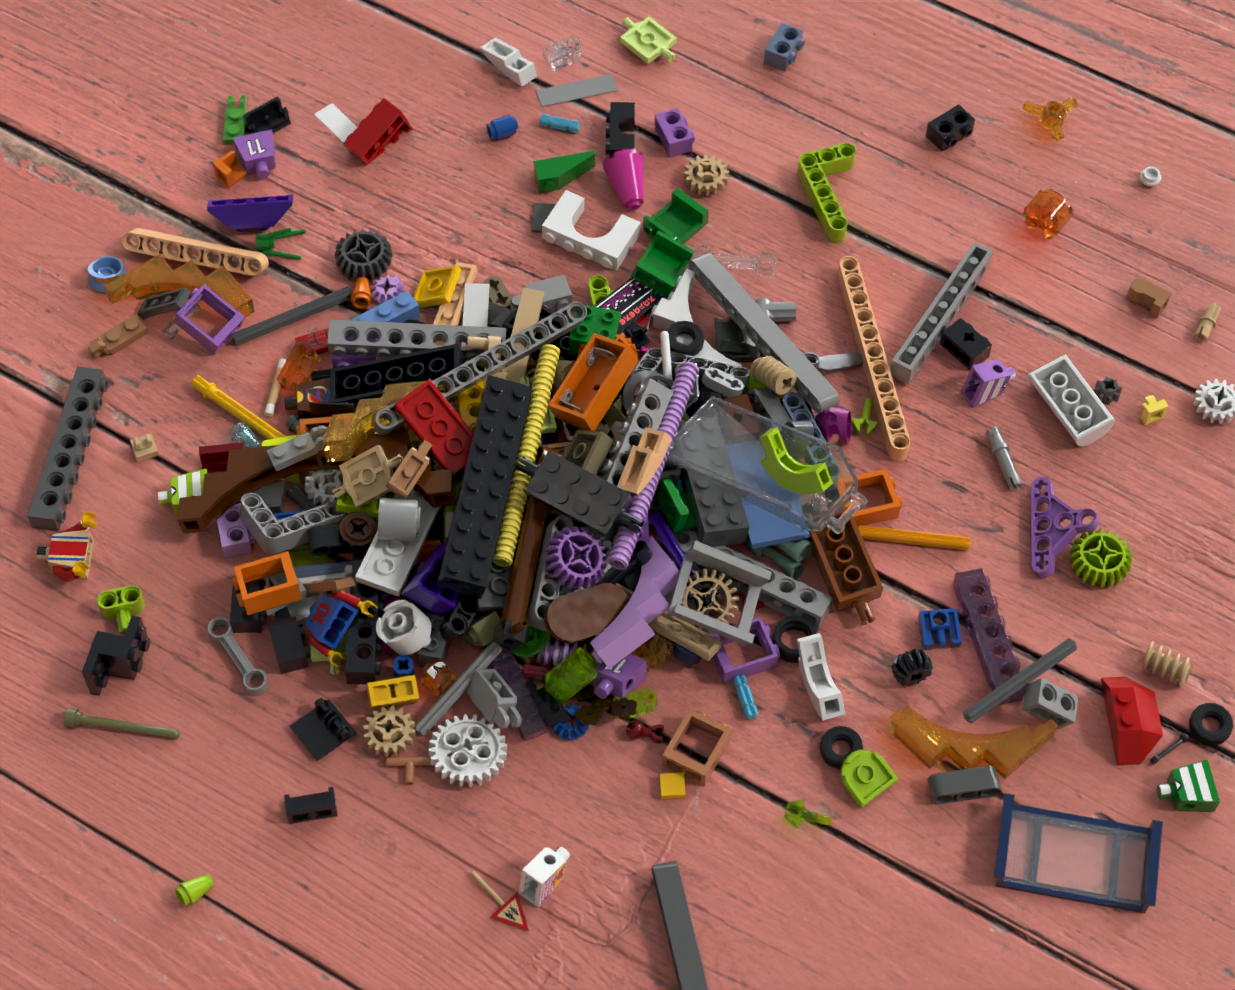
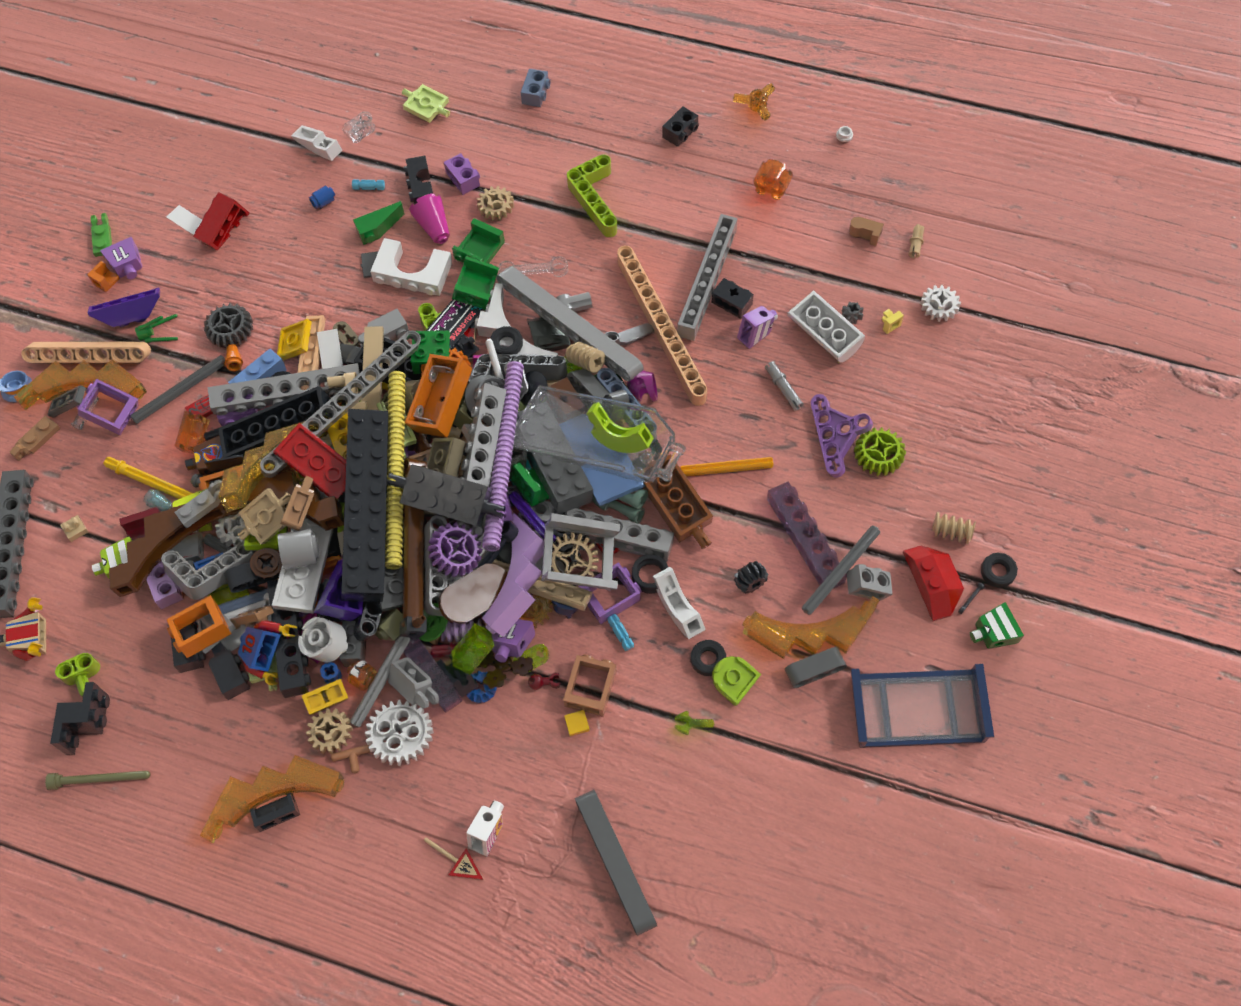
camera: 10 degrees left, 5 degrees up
lime cone [175,874,214,906] -> none
light grey piece [208,617,268,696] -> none
black hinge [243,96,291,134] -> none
bar [264,358,288,418] -> none
black hinge [290,698,357,761] -> none
lavender gear [370,274,404,304] -> none
light grey sticker [536,74,618,107] -> none
light nougat slope [617,427,672,495] -> none
light grey beam [702,367,744,398] -> none
orange window [838,469,902,527] -> none
lime bar [852,398,877,437] -> none
blue brick [918,608,962,650] -> none
none -> clear yellow arch [200,755,344,844]

